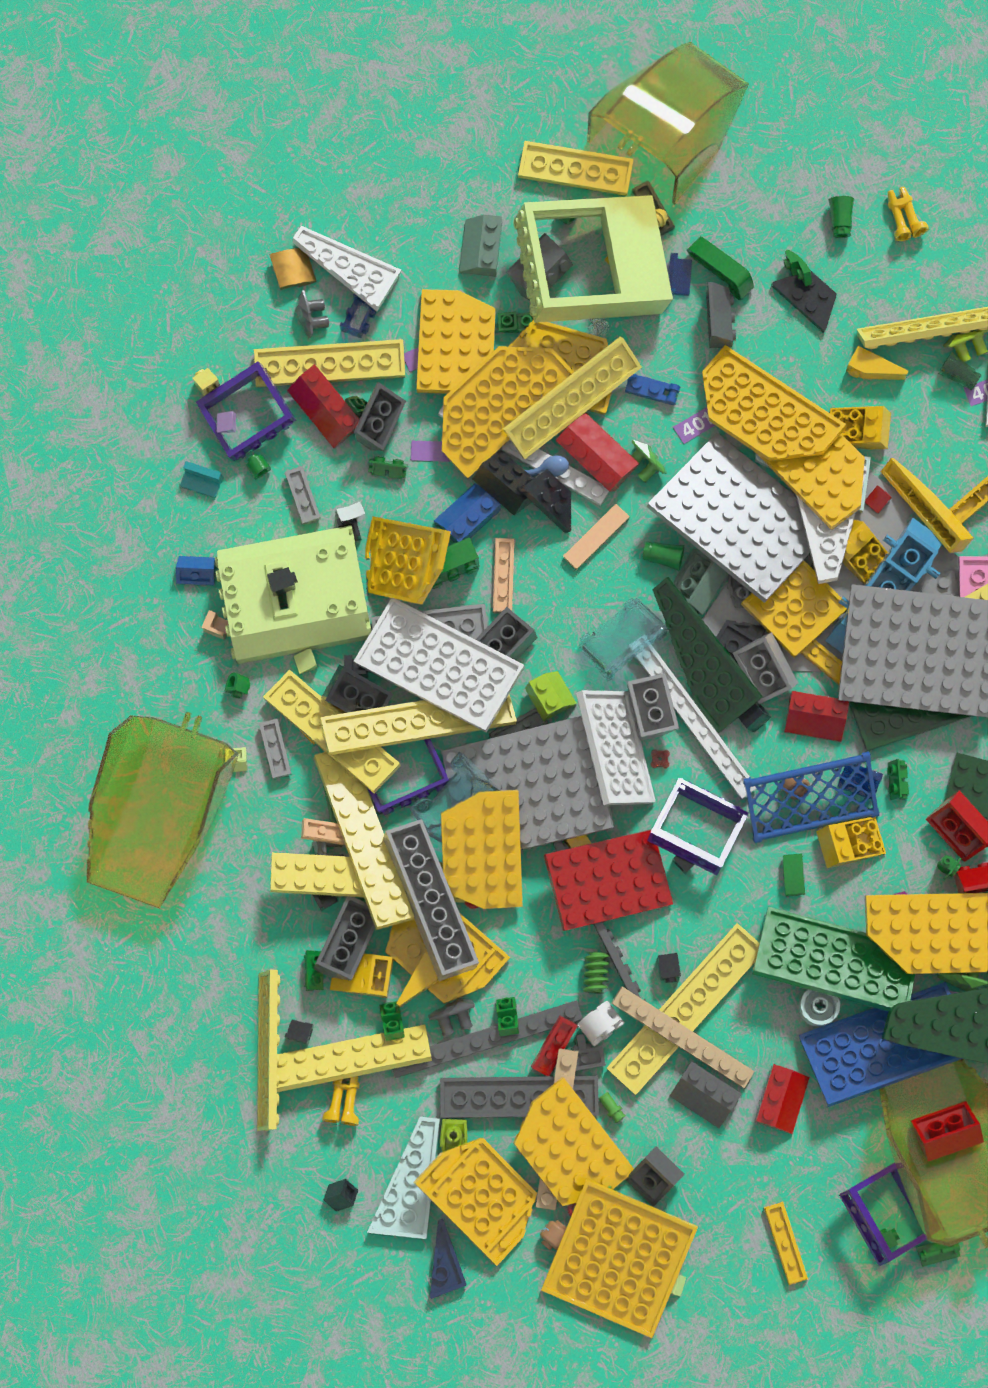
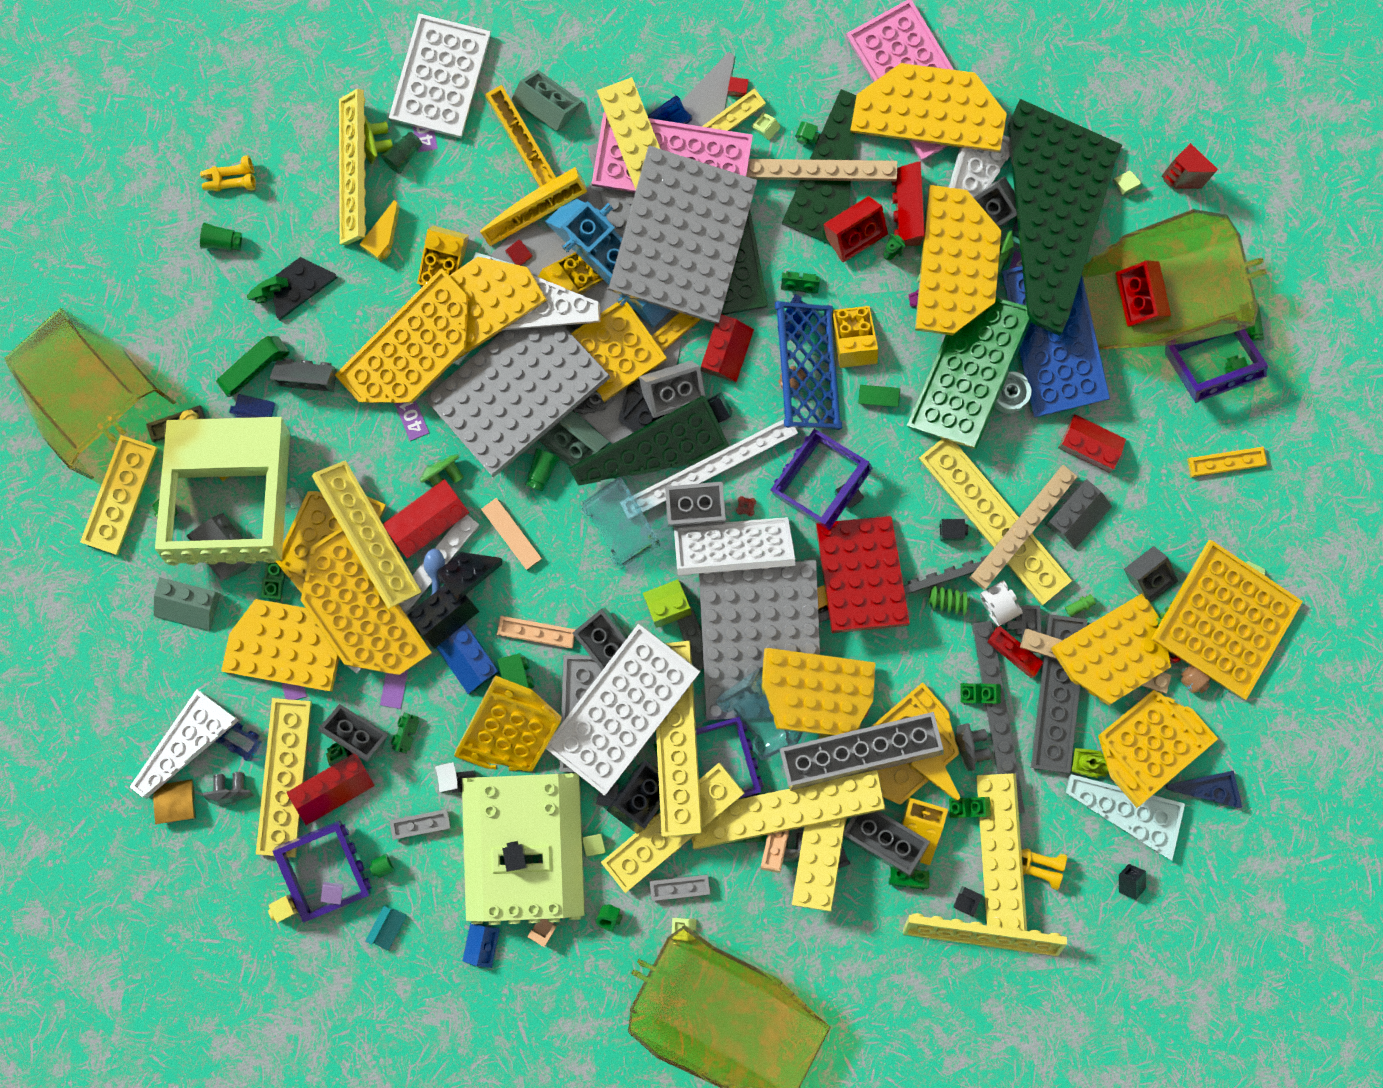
camera: 85 degrees left, 5 degrees up
blue plate [625,374,681,405] -> none

